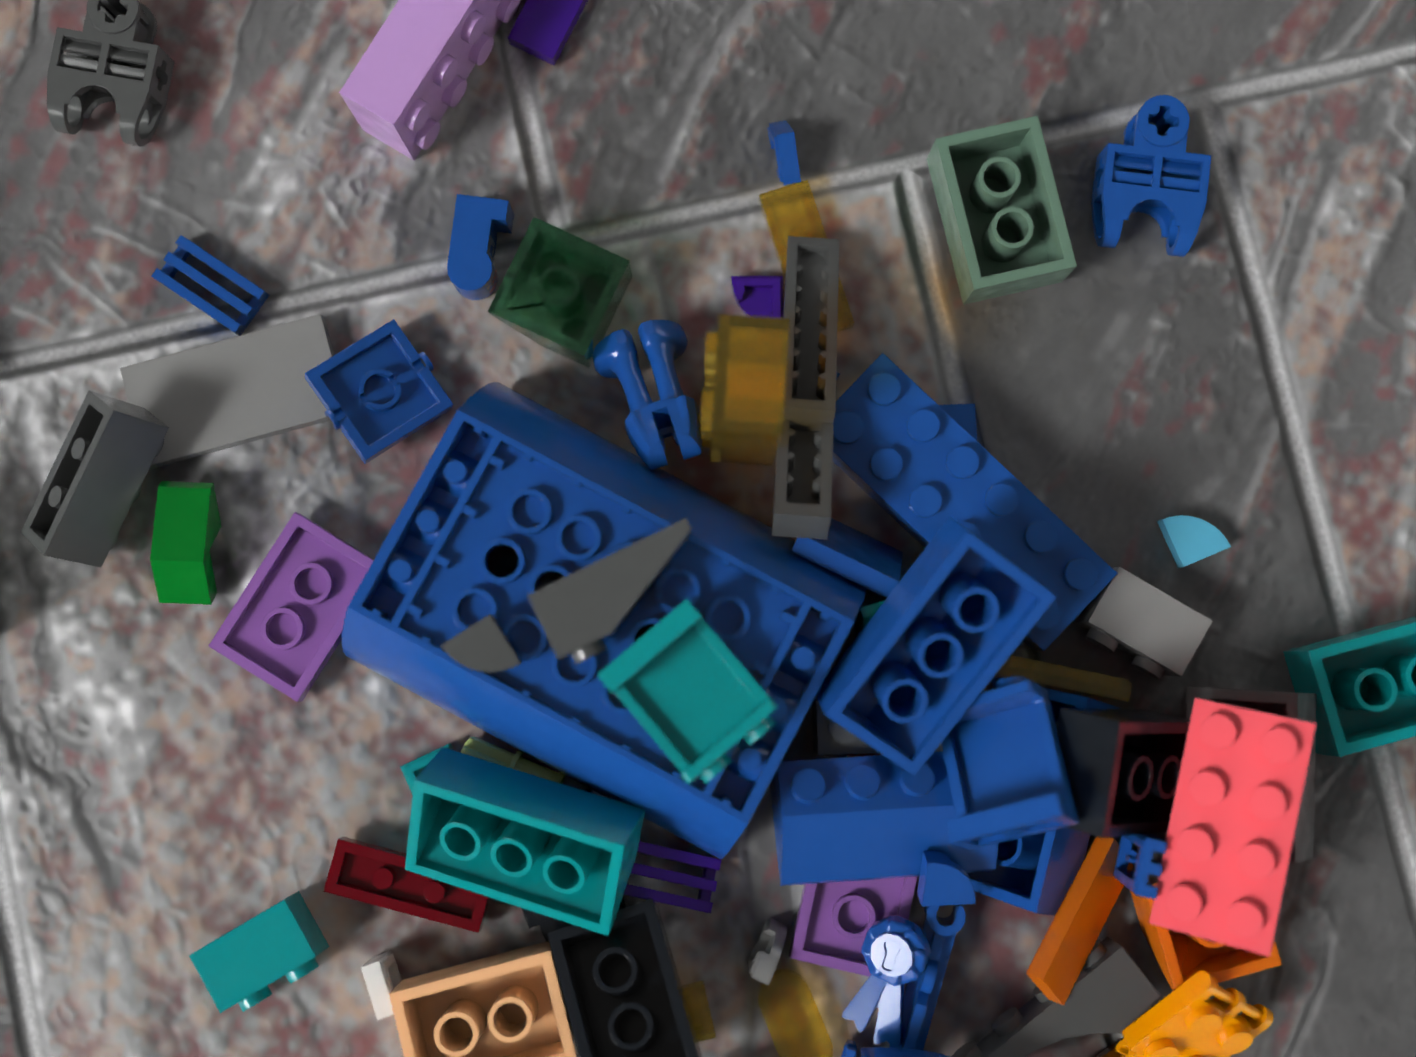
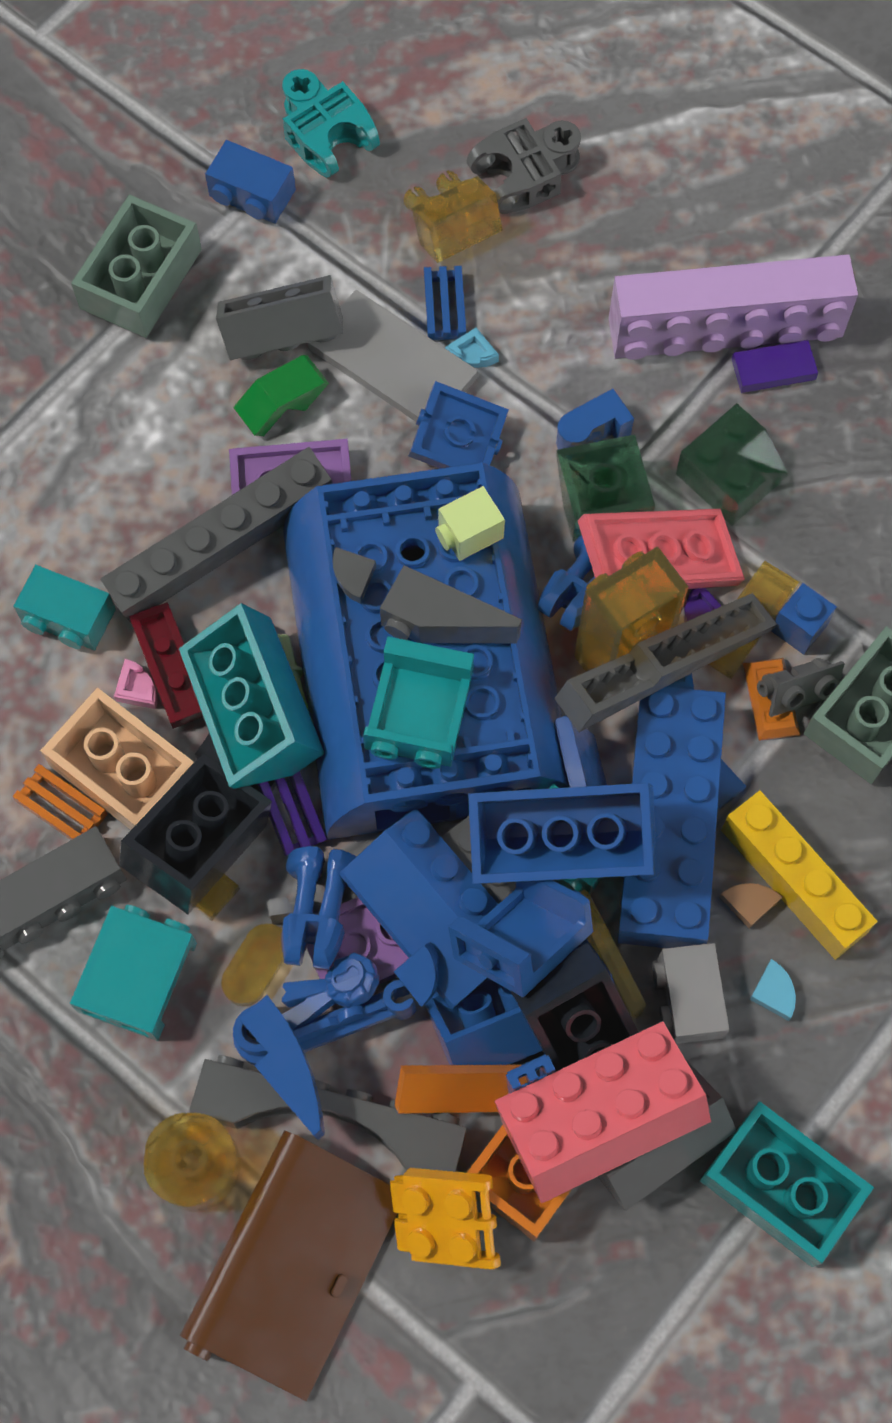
camera: 55 degrees right, 15 degrees down
white tile [361,951,401,1020] -> none
blue tile [767,120,801,185] -> none
none -> dark grey brick [100,446,333,623]
none -> bright pink tile [114,659,158,709]
none -> blue piece [281,846,357,970]
none -> clear yellow brick [403,170,503,263]
none -> yellowish green brick [435,486,505,561]
none -> medium azure tile [445,328,499,368]
none -> coral tile [578,509,745,594]
none -> clear green slope [675,403,788,526]
none -> medium nougat tile [719,883,782,929]
none -> yellow brick [721,790,878,960]
none -> orange tile [743,658,800,741]
none -> dark grey hinge [757,658,845,717]
none -> blue brick [771,583,837,655]

